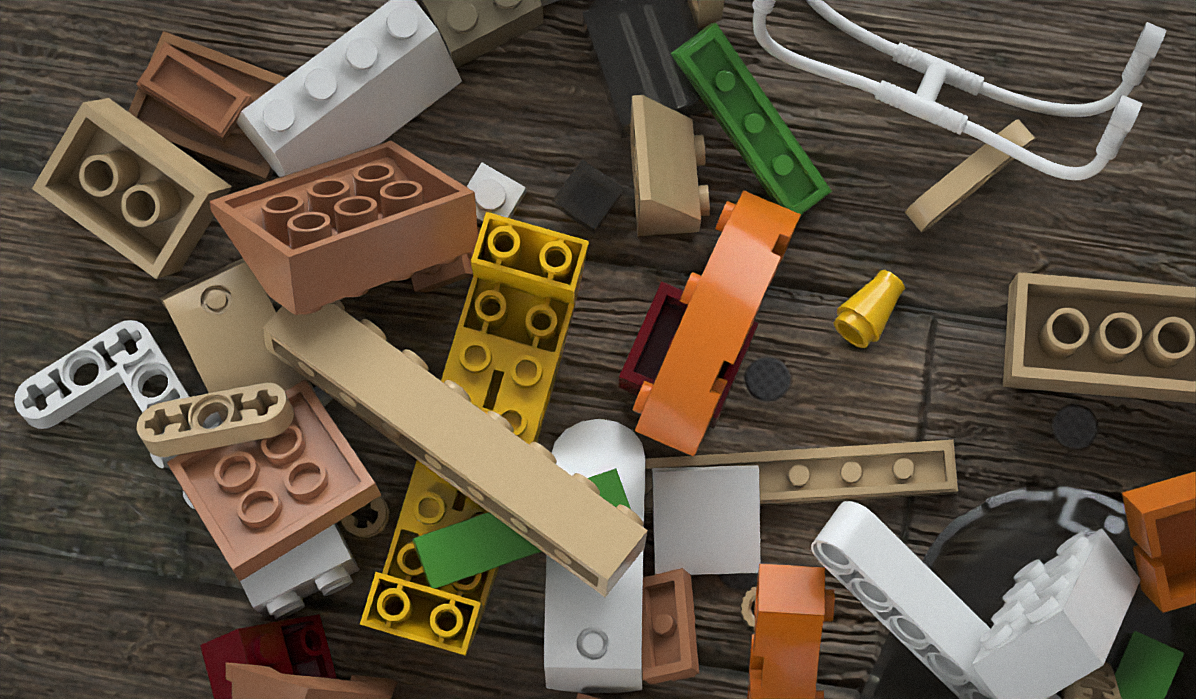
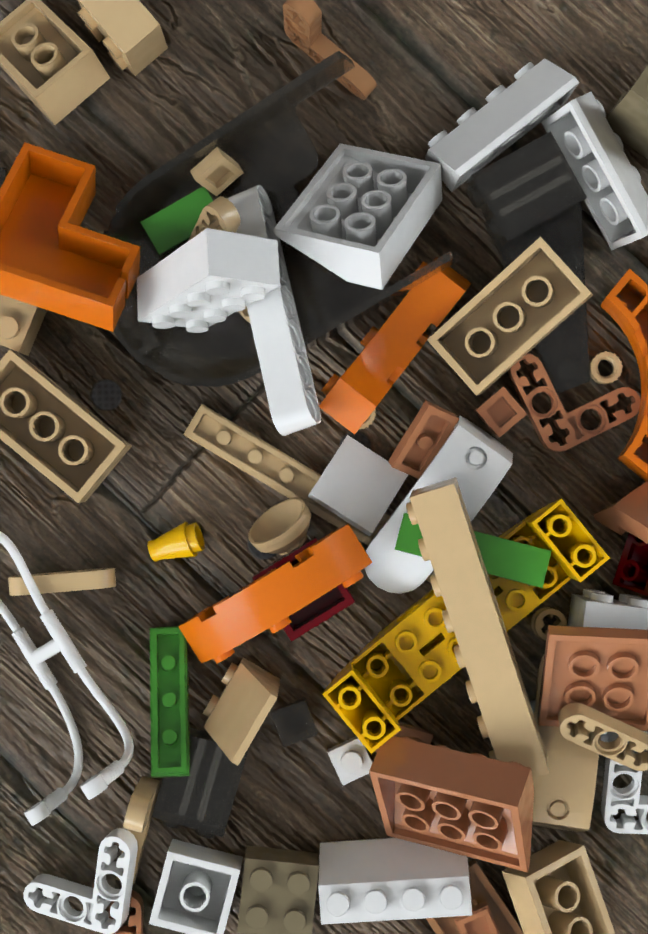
camera: 145 degrees left, 10 degrees up
none -> tan piece [248,498,311,555]

